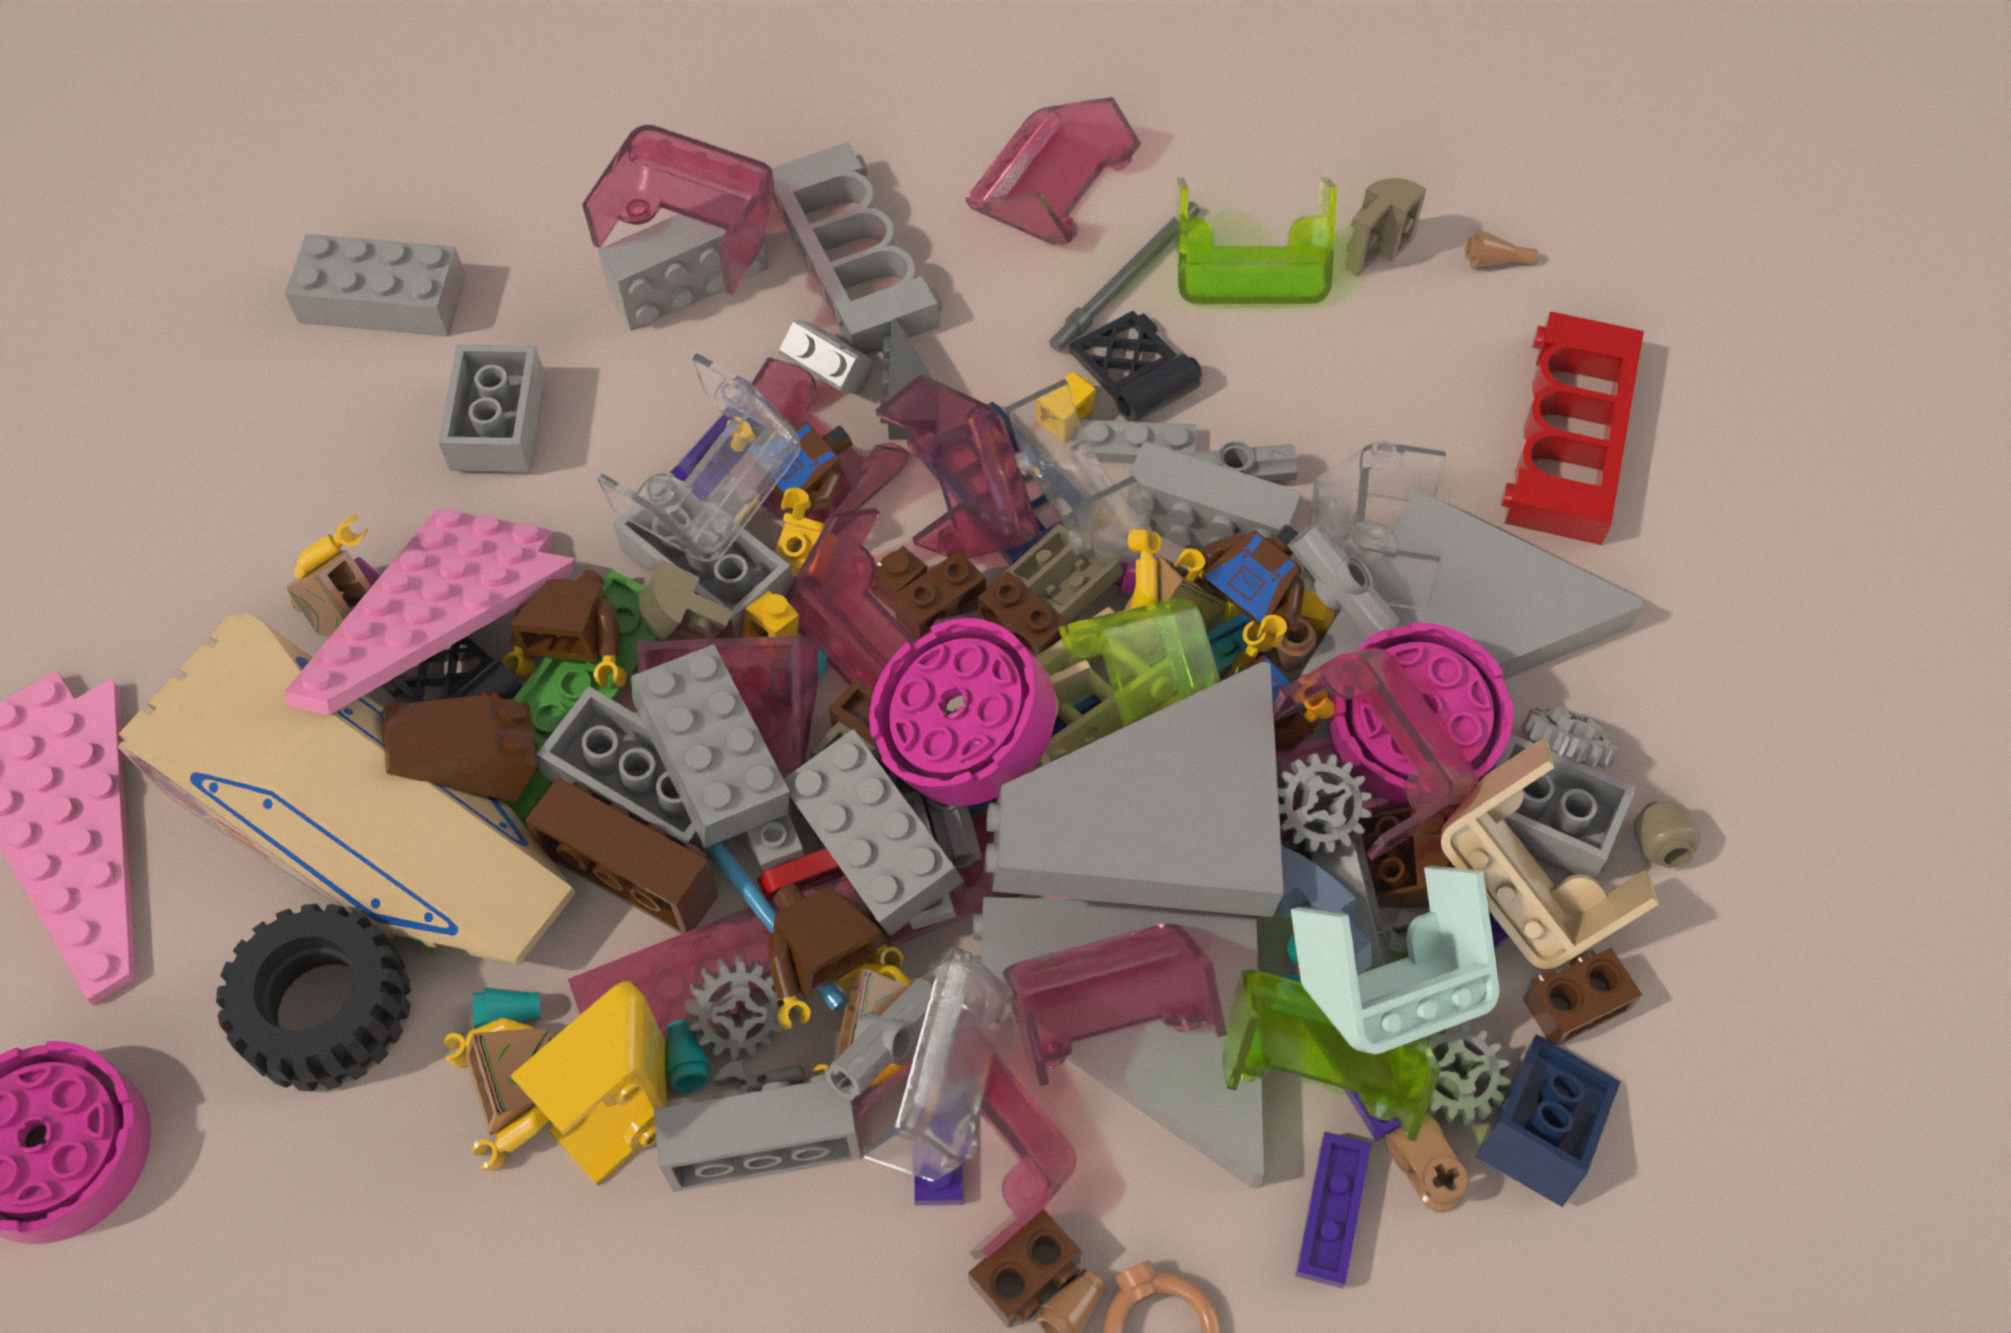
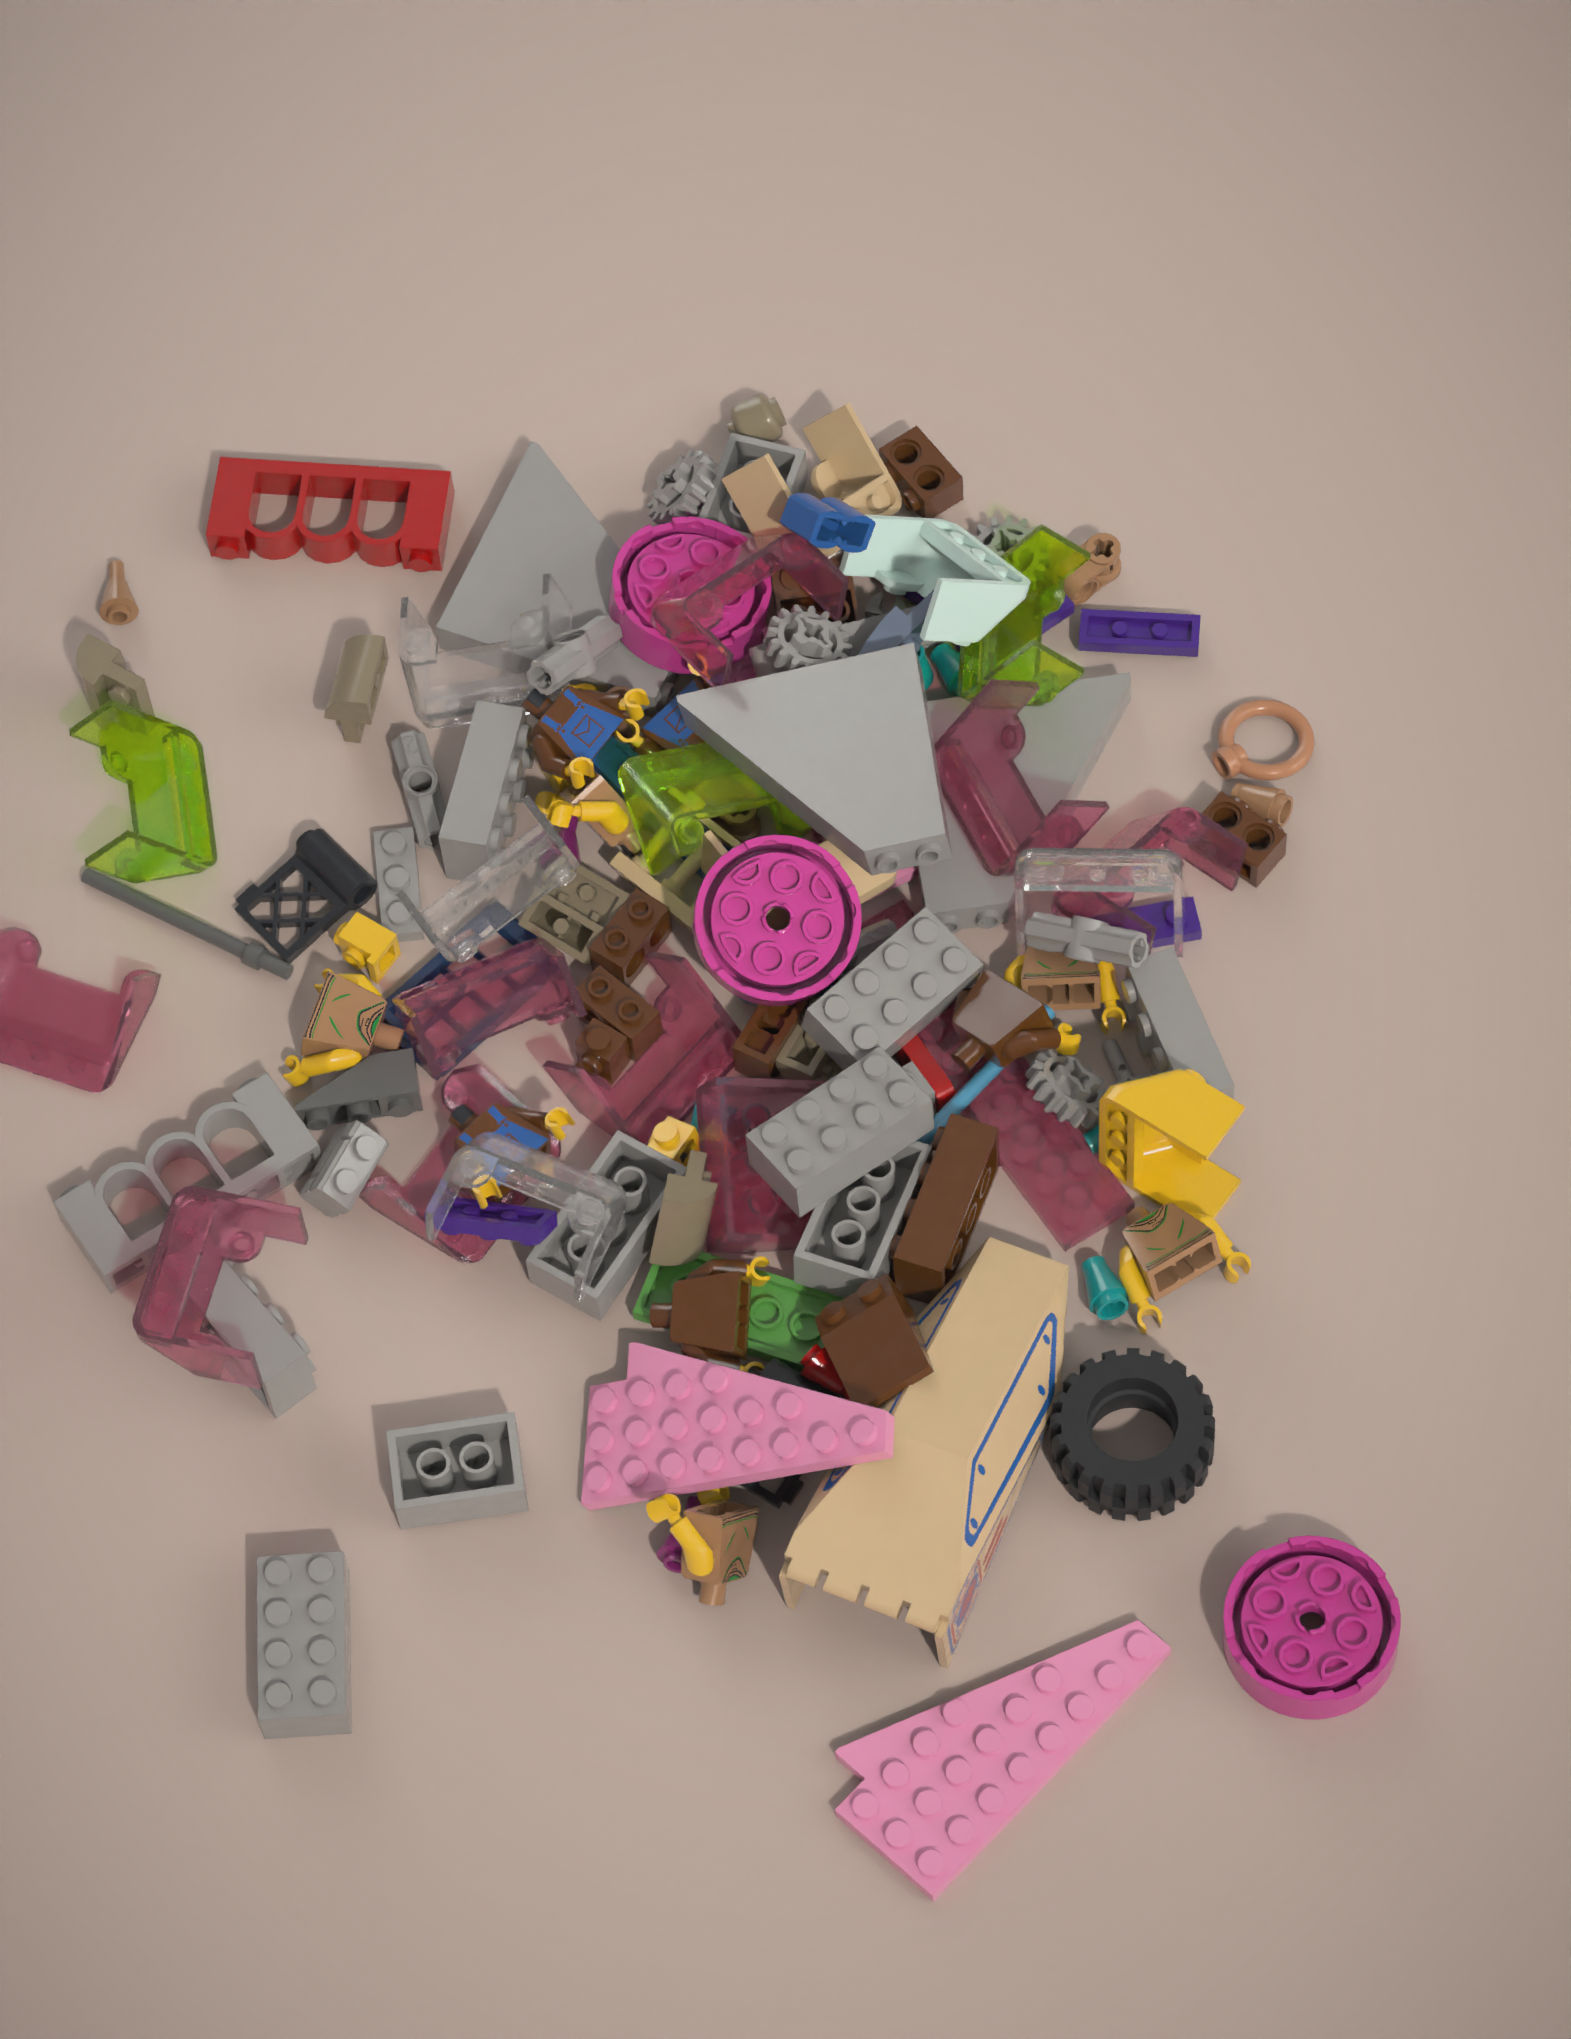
camera: 95 degrees left, 0 degrees up
yellow brick [774,513,835,582] -> none
dark blue slope [1476,1034,1620,1207] -> none
none -> medium nougat torso [282,968,405,1087]
none -> dark tan brick [324,635,389,743]
none -> blue brick [780,493,876,553]

